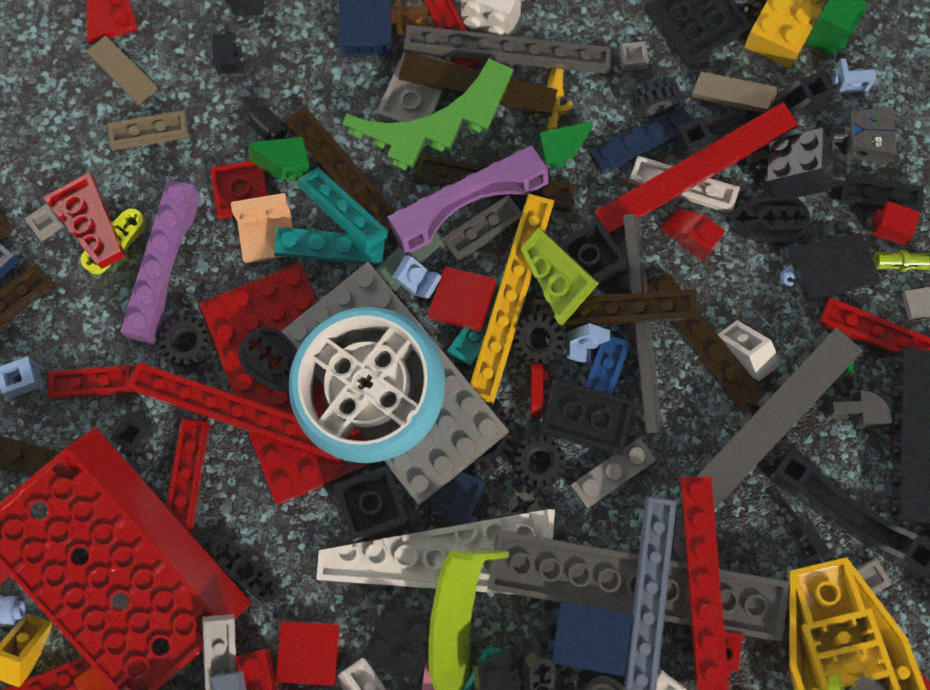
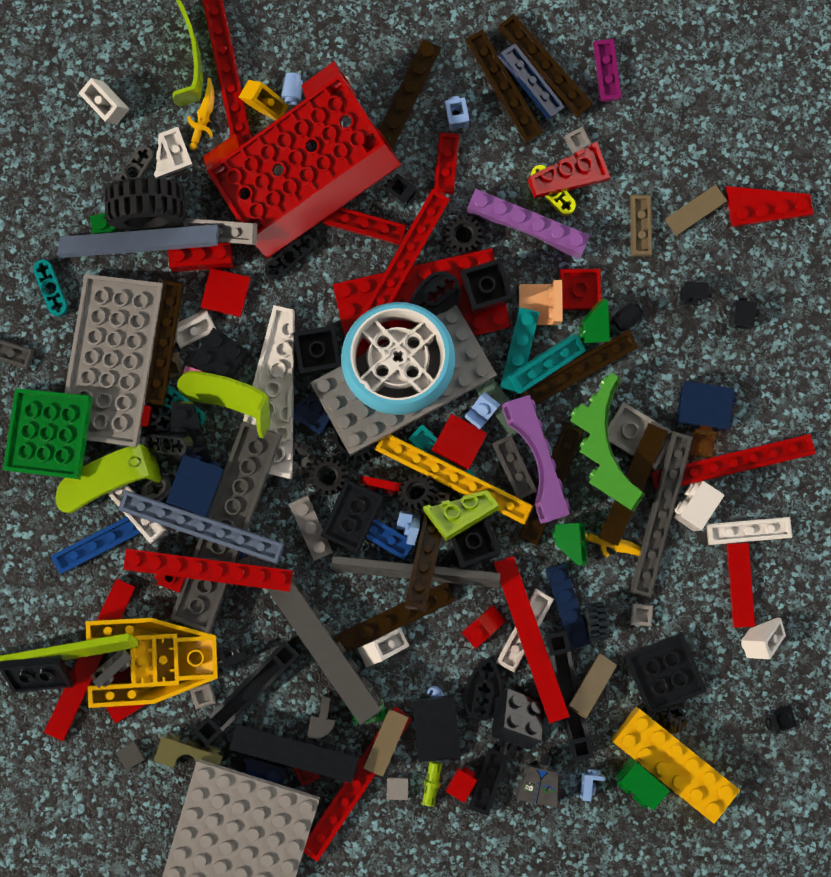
camera: 95 degrees right, 10 degrees up
none -> dark tan tile [364,708,408,777]
none -> black brick [460,258,513,314]

